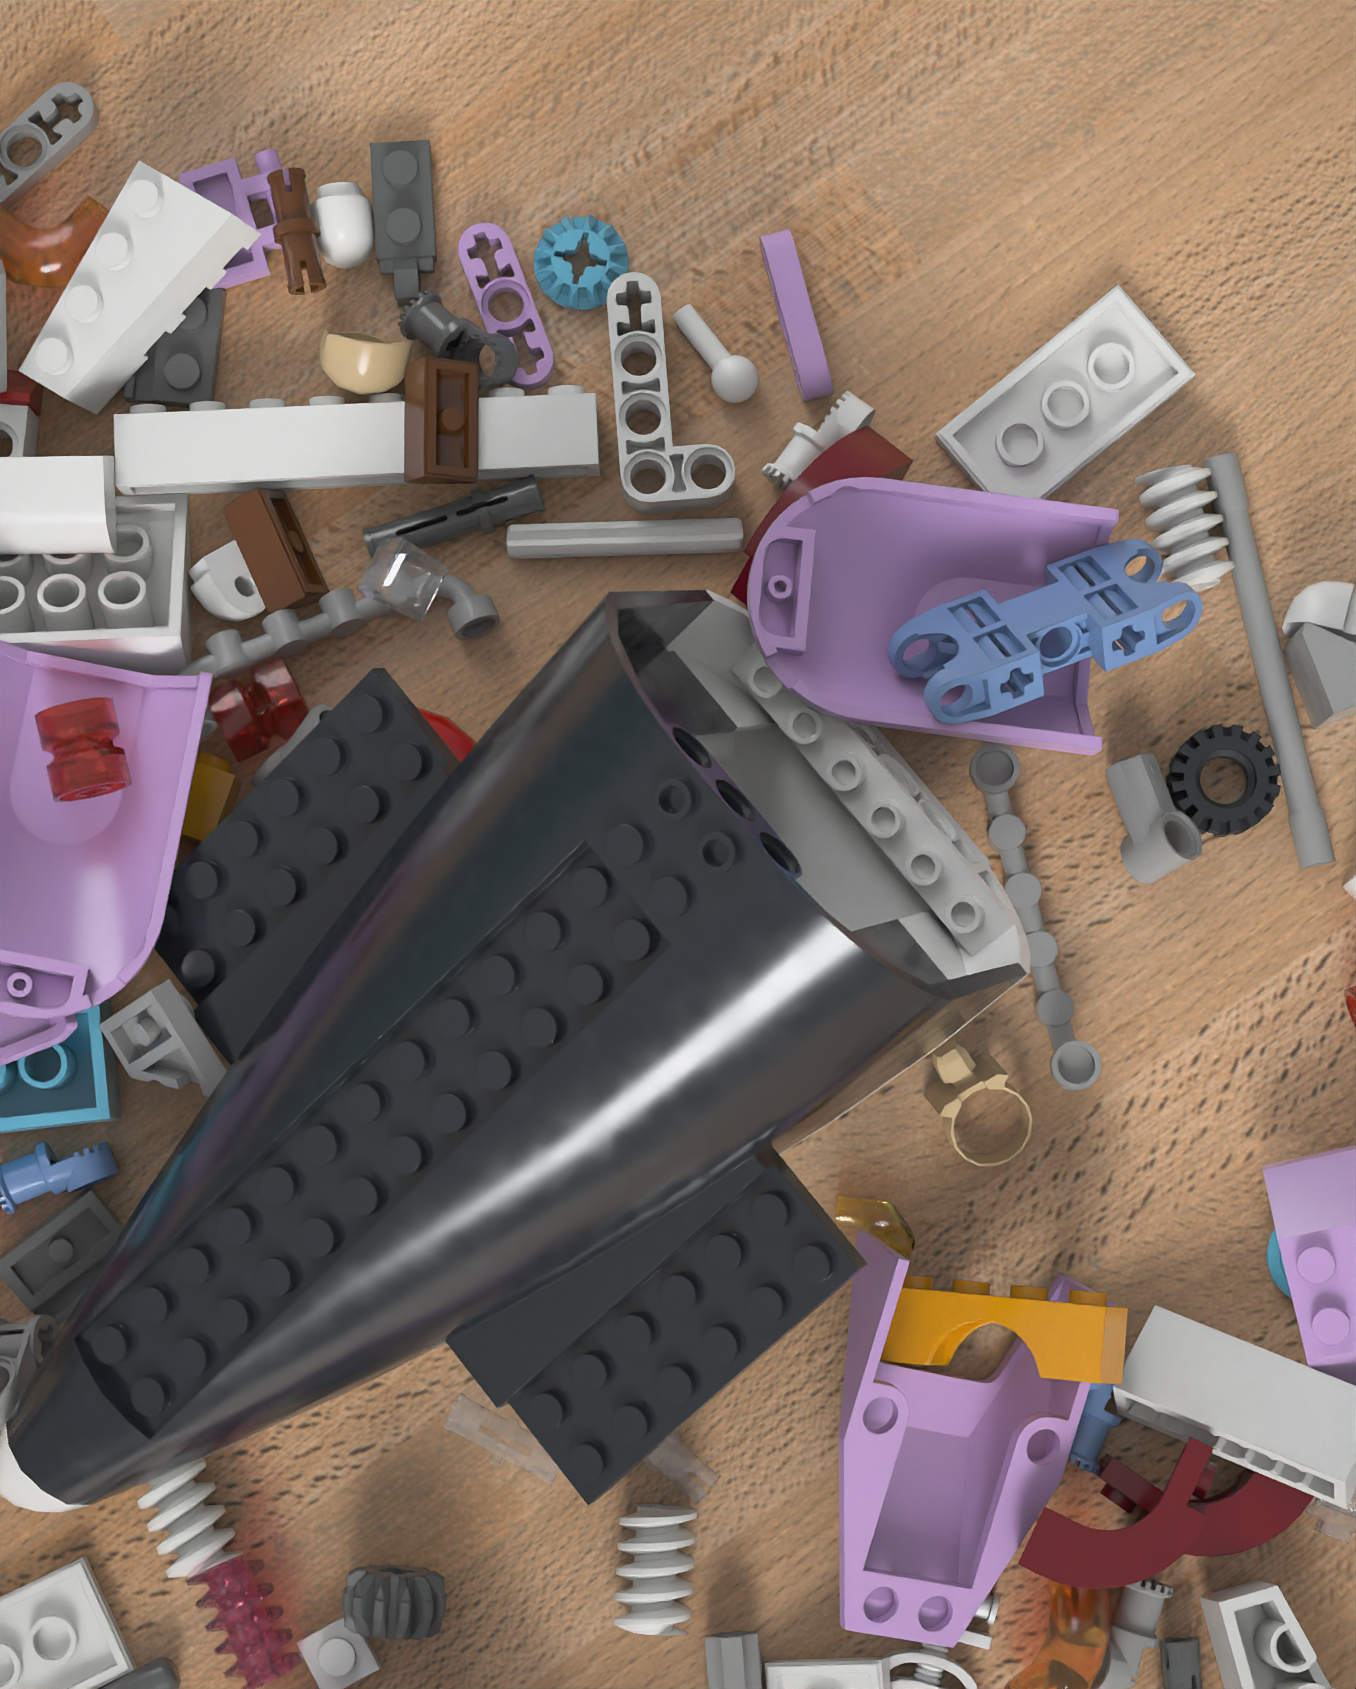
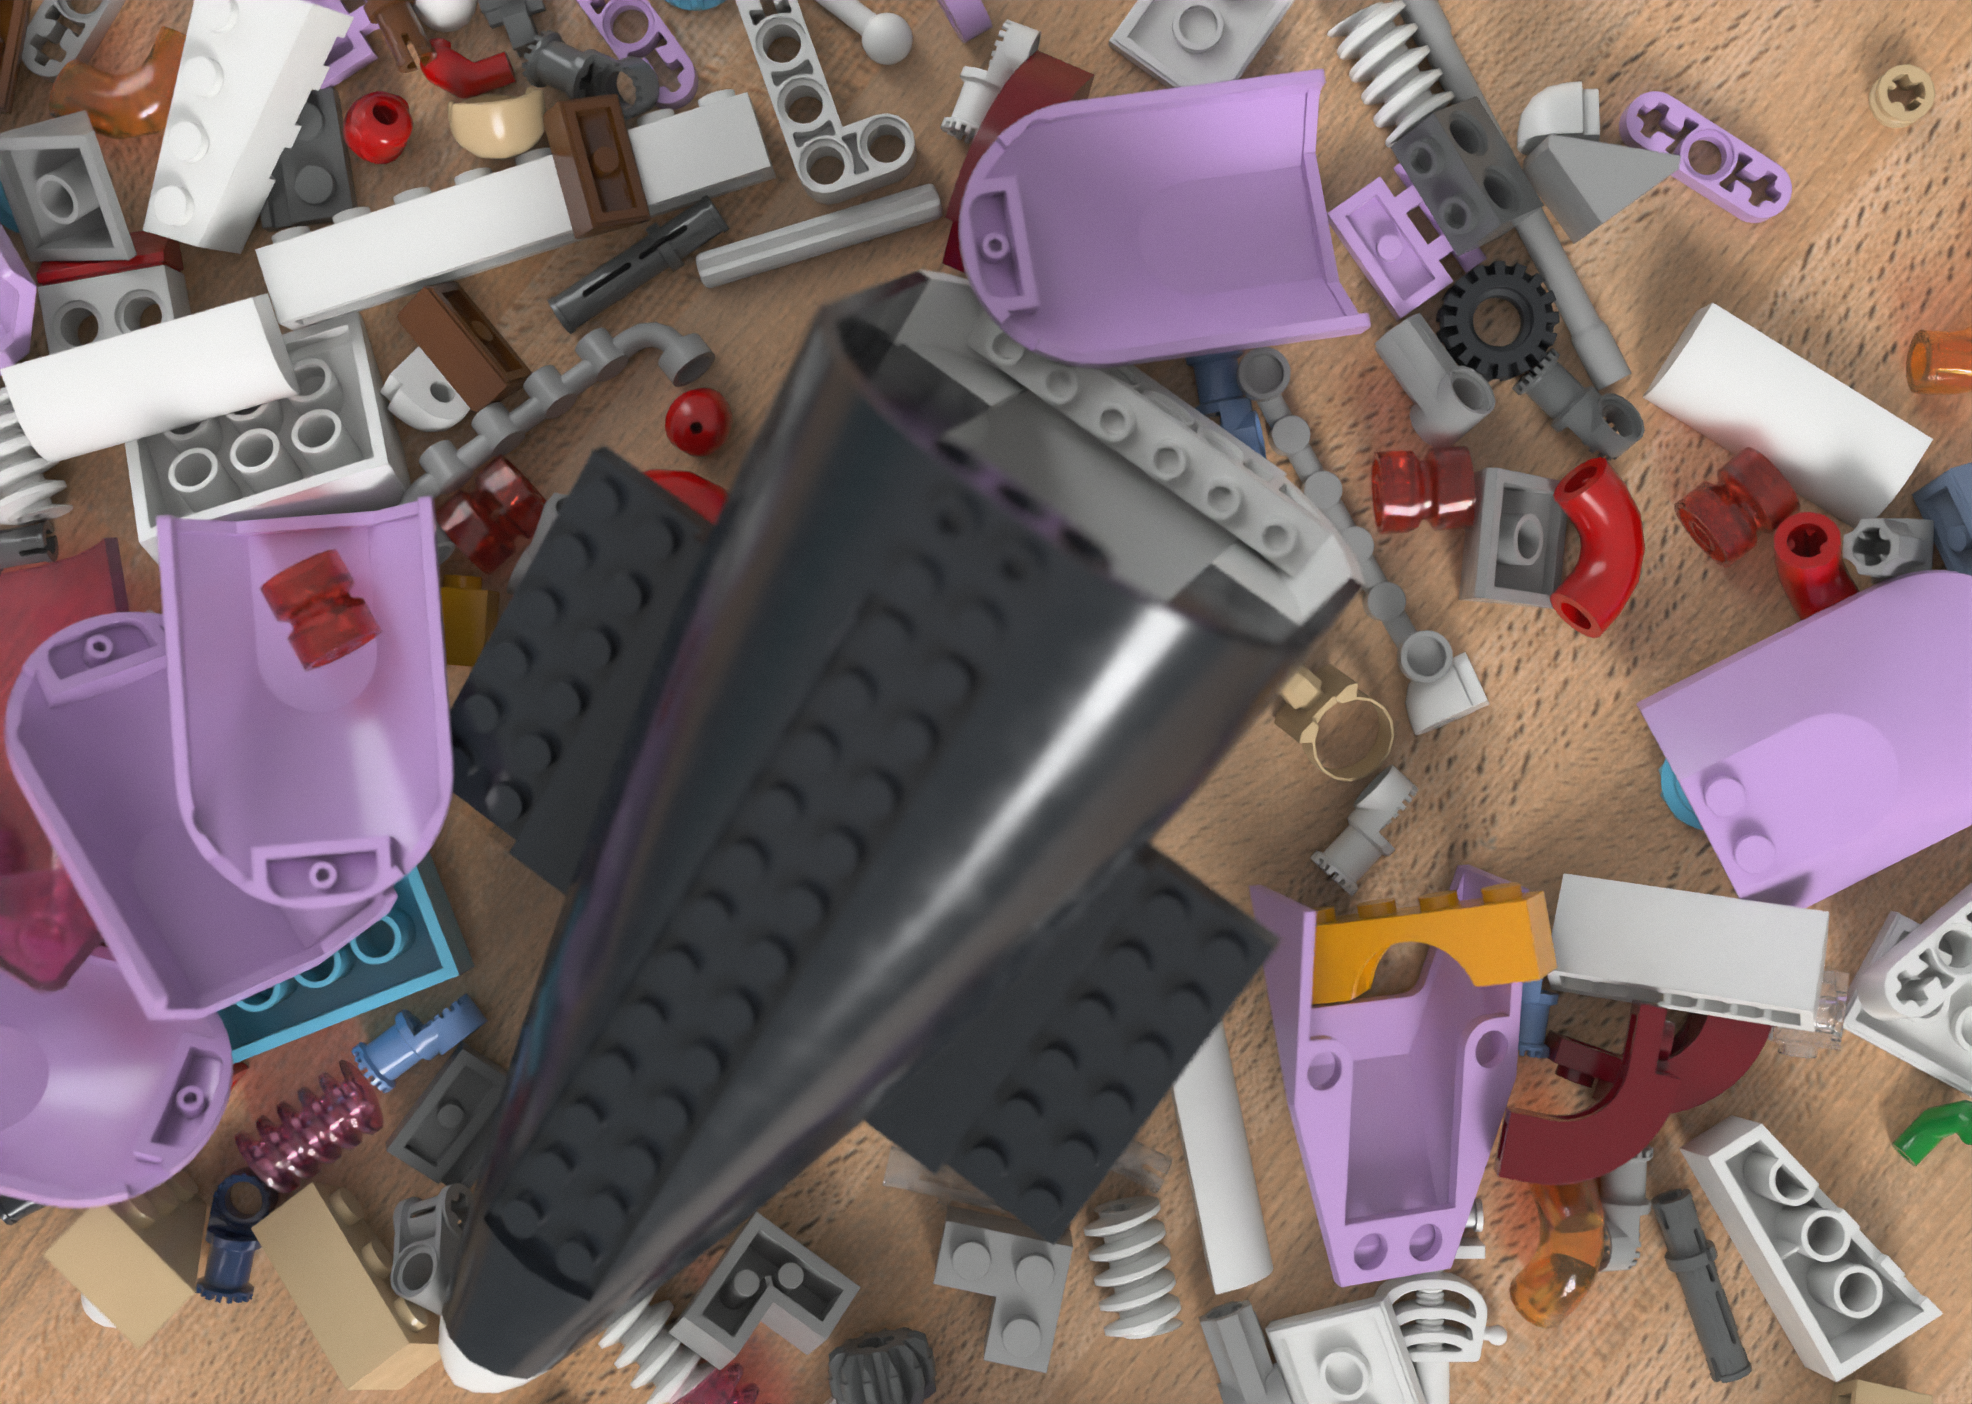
camera: 15 degrees left, 5 degrees up
light grey wing [99,979,227,1096] -> none
clear slope [357,537,449,621] -> none
clear yellow arm [834,1196,915,1259] -> none
medium blue piece [888,539,1203,724] -> none
none -> red piece [342,91,414,164]
none -> red arm [419,38,517,99]
none -> red piece [665,387,733,457]
none -> light grey brick [668,1212,861,1370]
none -> light grey brick [933,1205,1073,1373]
none -> white brick [1171,1020,1273,1294]
none -> medium blue connector [1185,350,1266,458]
none -> white connector [1310,764,1418,896]
none -> lavender plate [1327,163,1487,321]
none -> clear red wheel [1371,446,1475,535]
none -> dark grey brick [1391,96,1544,256]
none -> white piece [1405,652,1490,735]
none -> light grey slope [1459,468,1567,609]
none -> dark grey connector [1512,348,1645,460]
none -> red cylinder [1550,457,1645,638]

